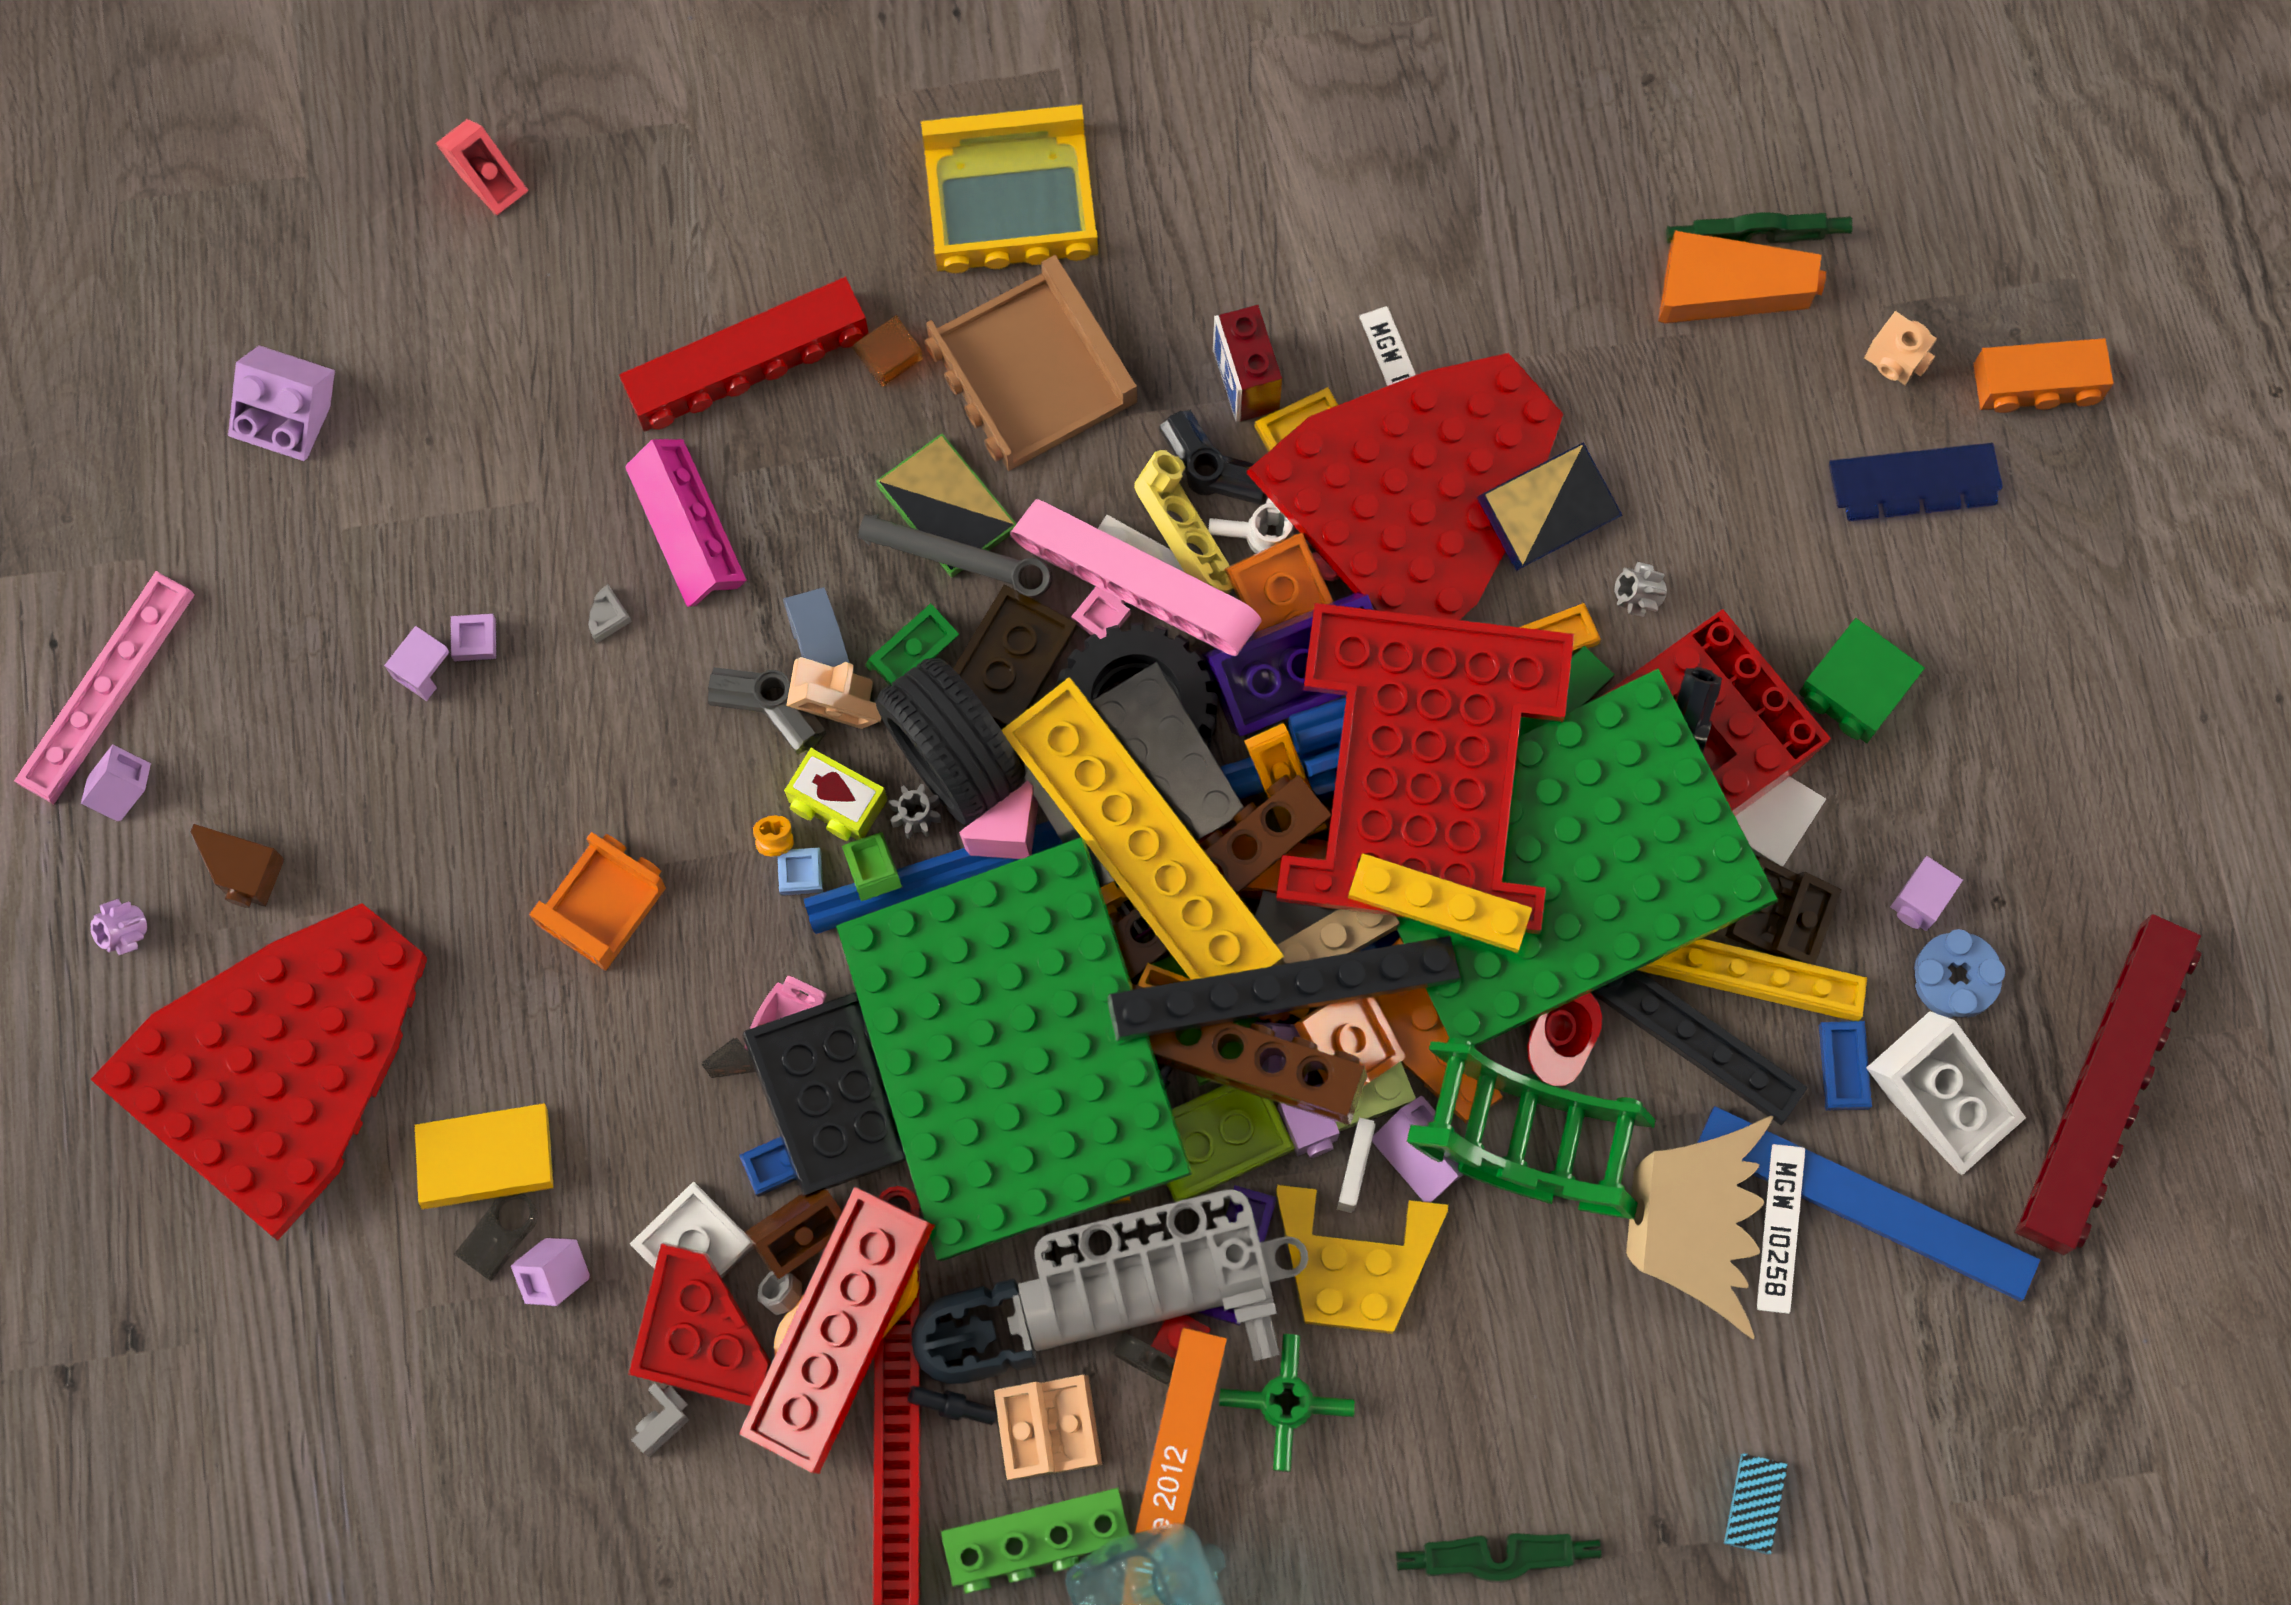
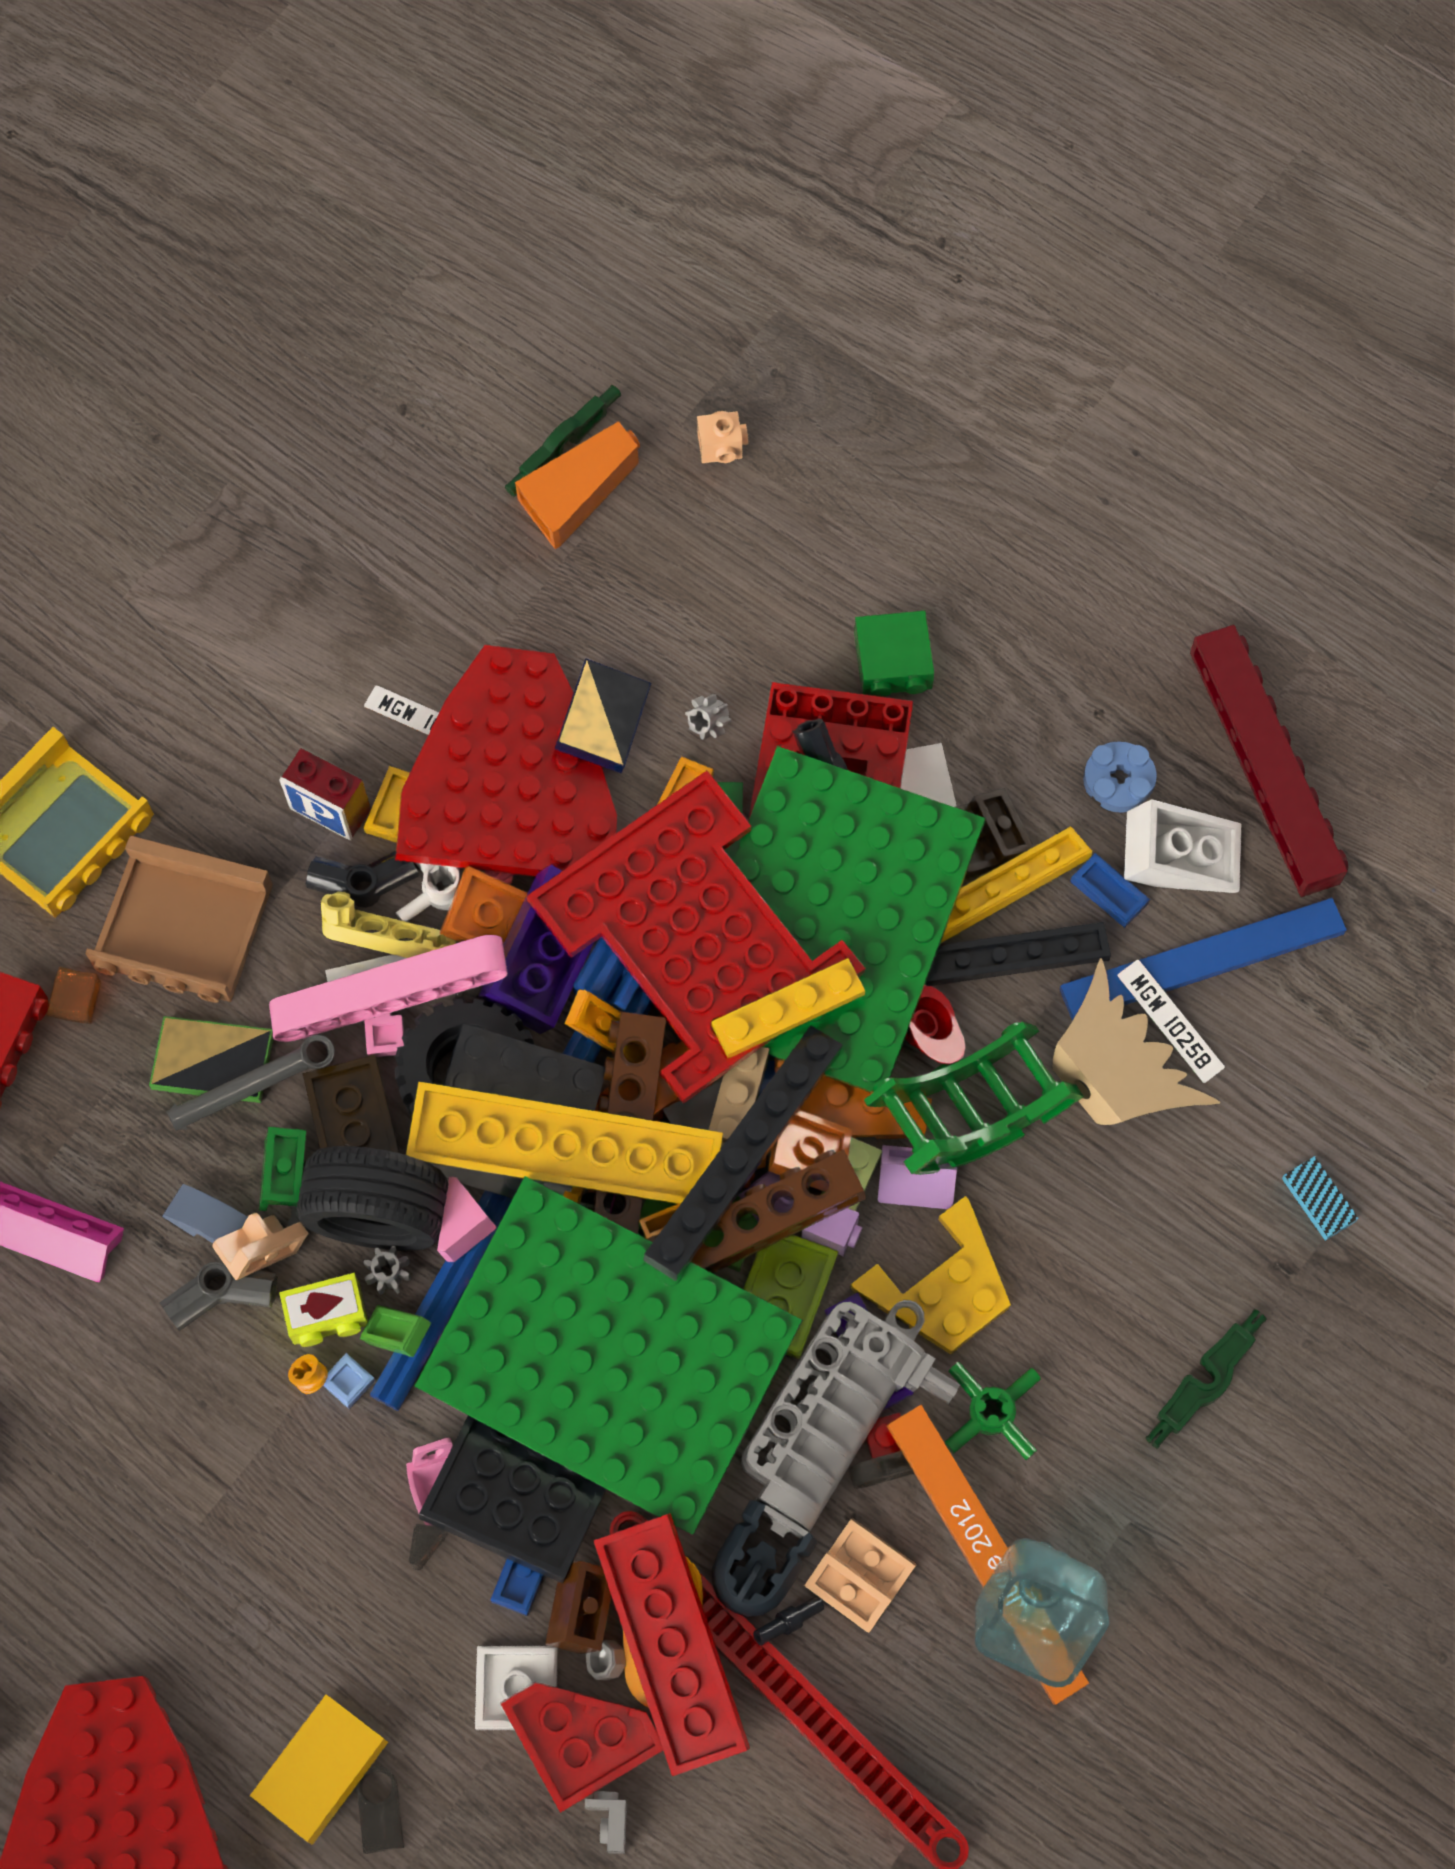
camera: 45 degrees left, 5 degrees down
lavender panel [510,1238,590,1306] -> none
orange panel [529,832,666,971] -> none
light grey tile [588,584,632,644] -> none
bright green brick [941,1488,1131,1594] -> none
white tile [1337,1117,1376,1213] -> none
clear blue windscreen [1828,442,2003,522] -> none
lavender brick [1890,856,1963,931] -> none
orange brick [1973,338,2114,413] -> none

